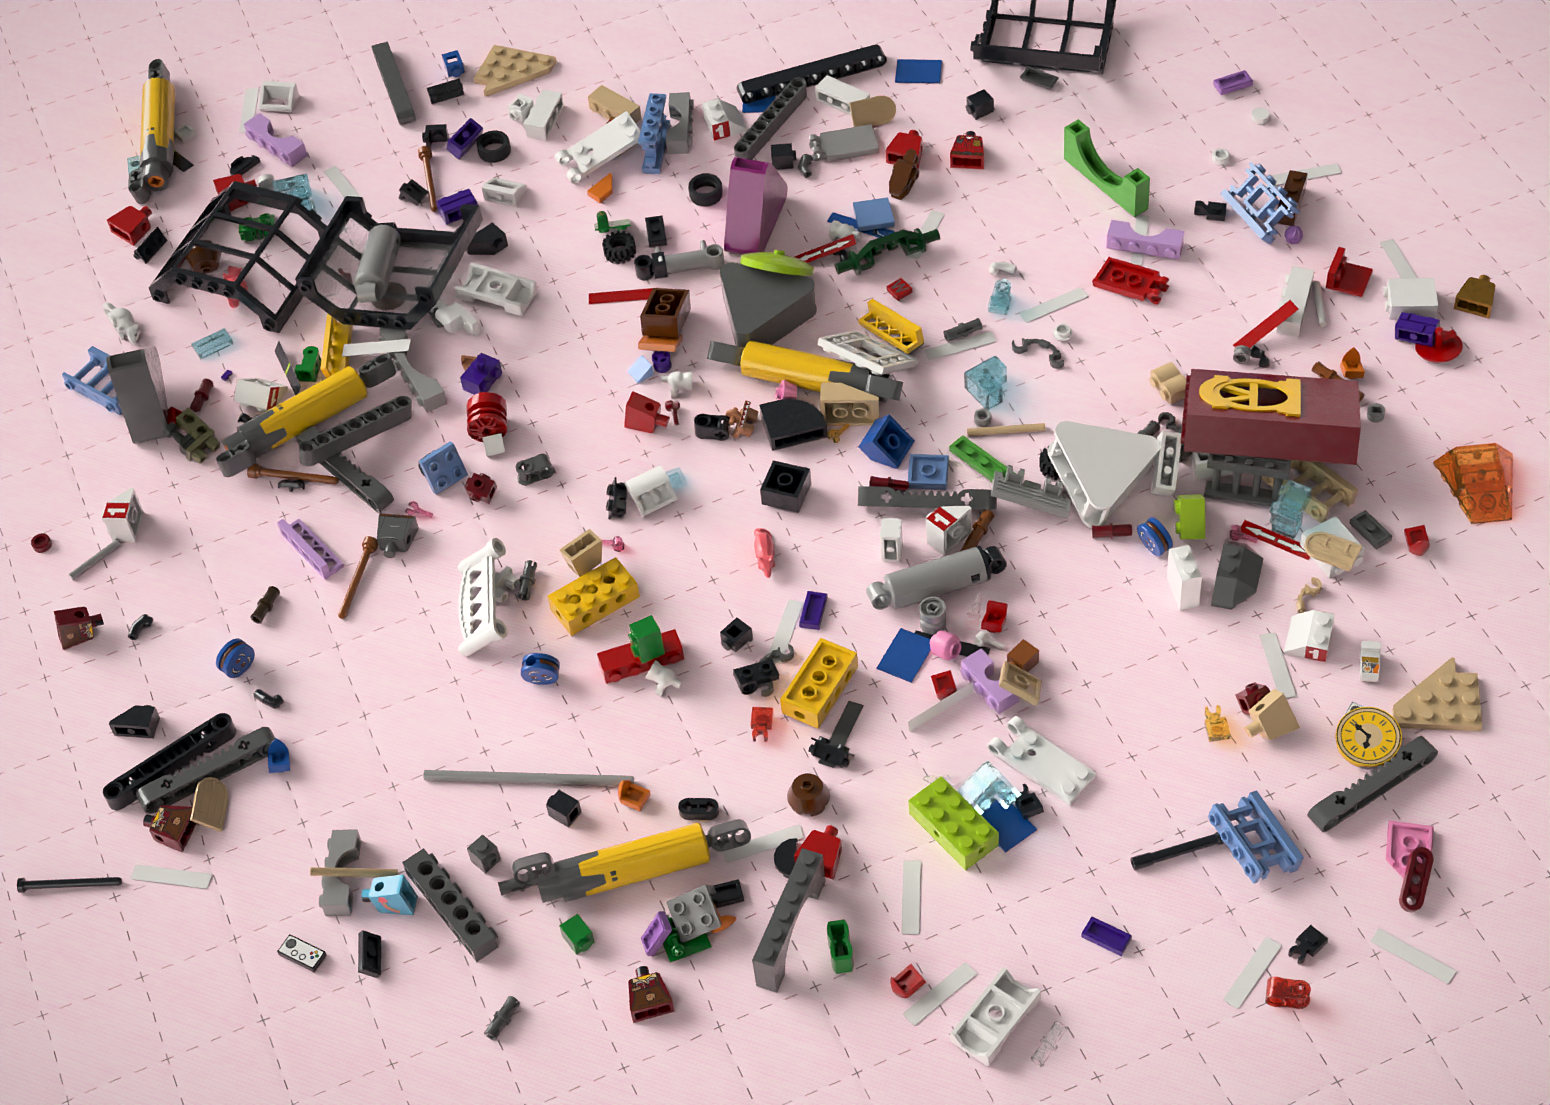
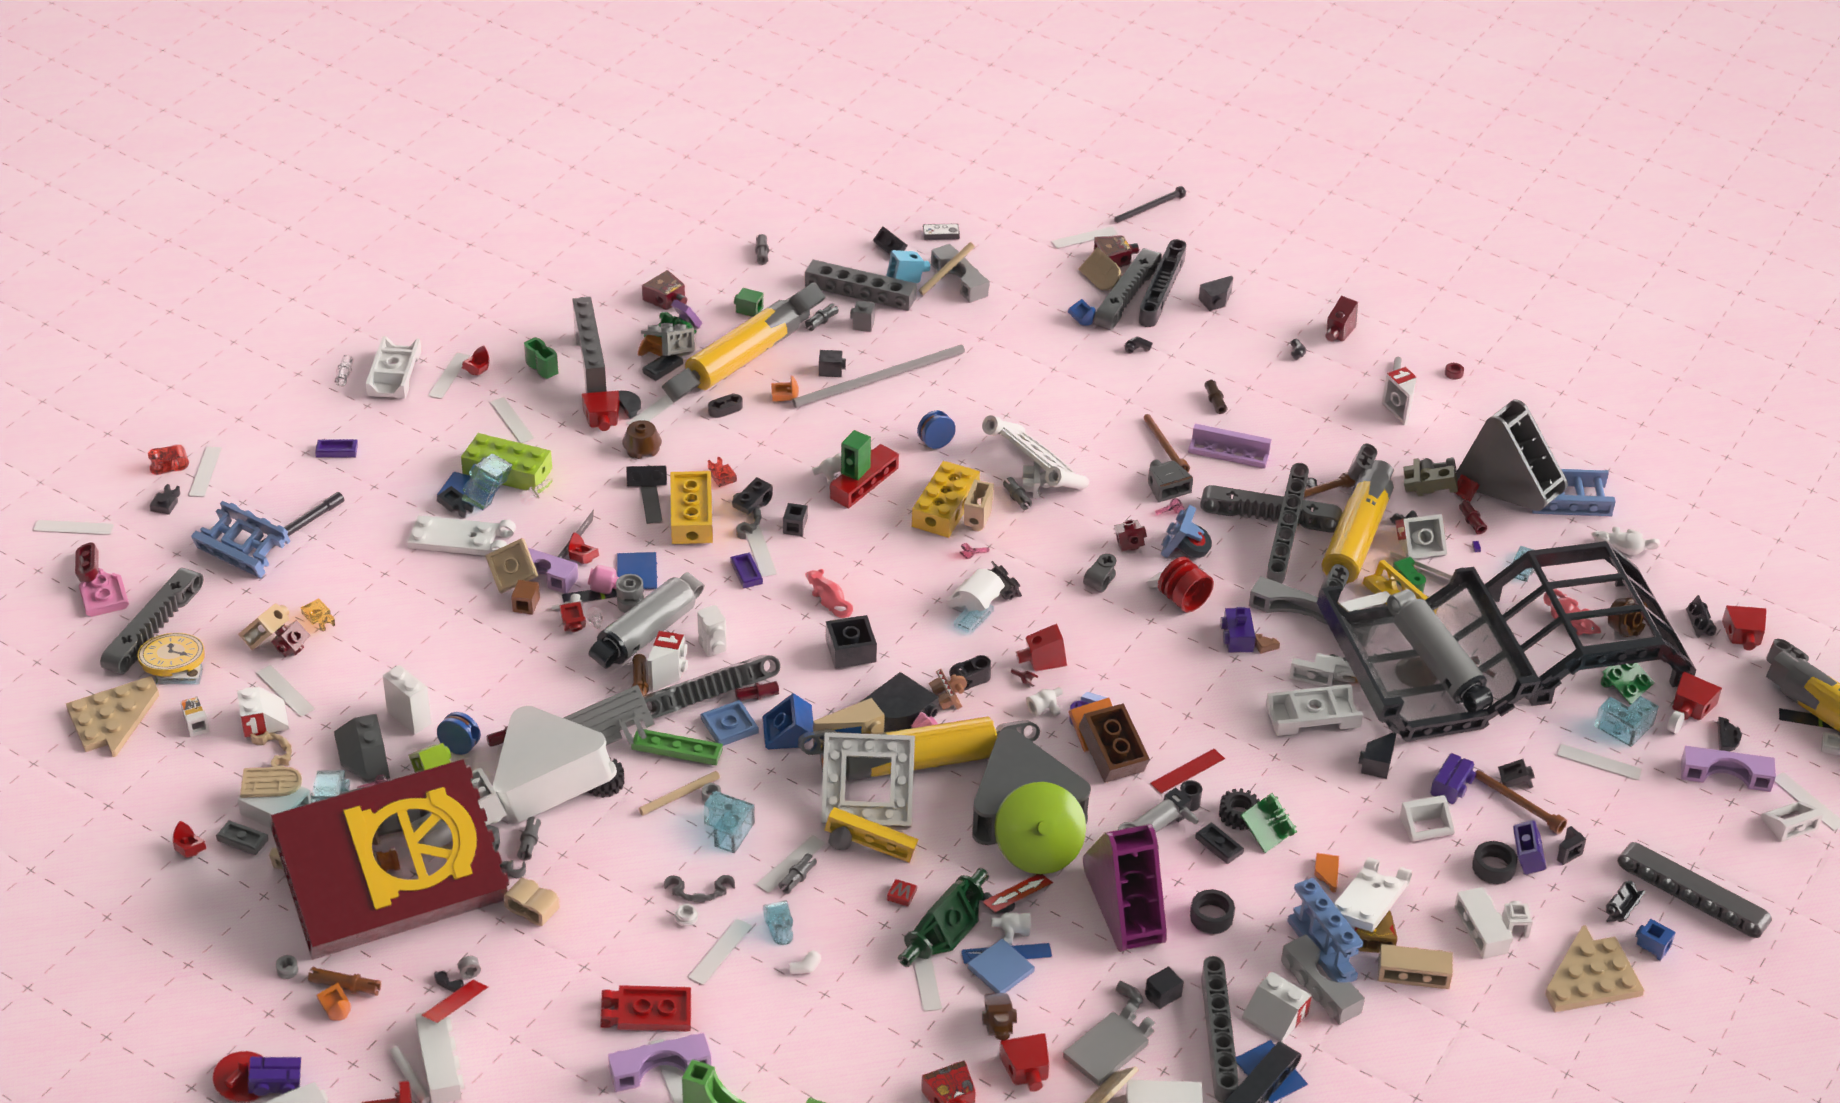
camera: 140 degrees right, 10 degrees down
blue head [216,638,255,678] -> none
clear orange wedge [1433,443,1513,524] -> none

